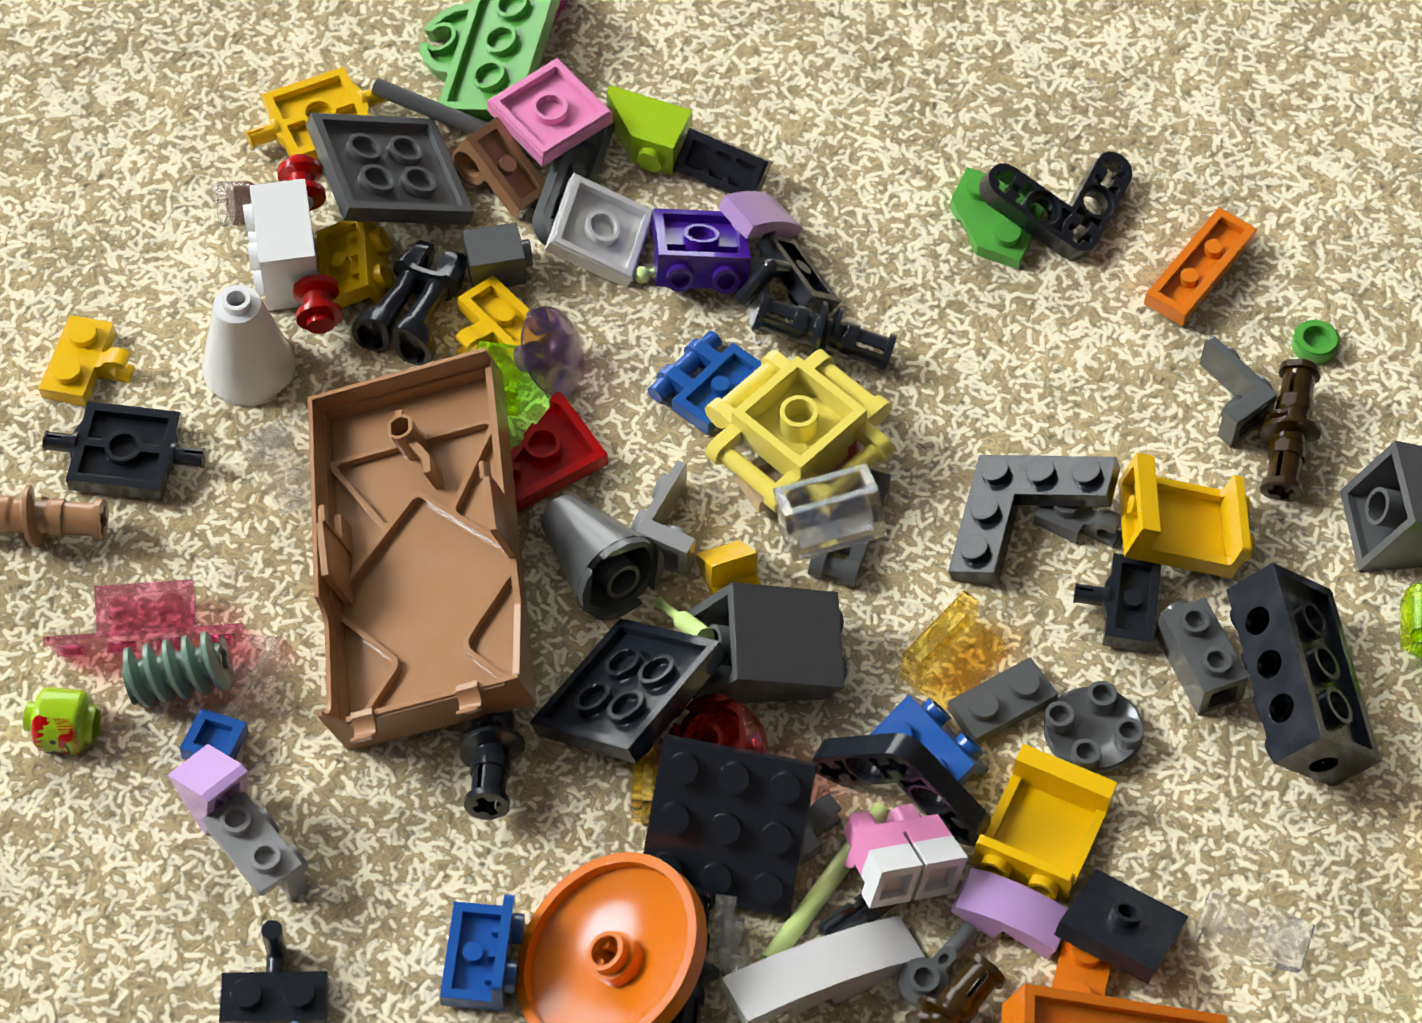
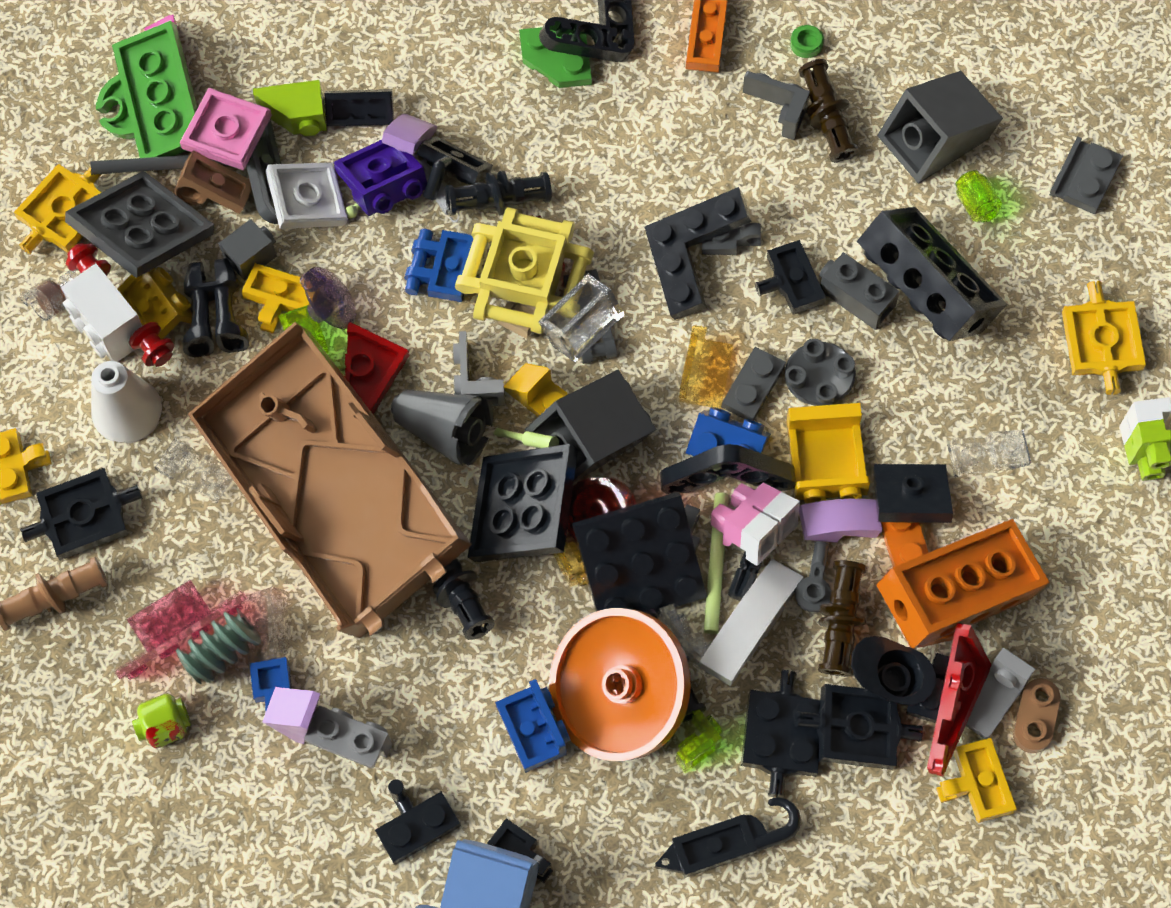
camera: 25 degrees left, 10 degrees up
yellow panel [1118,452,1255,579] -> none

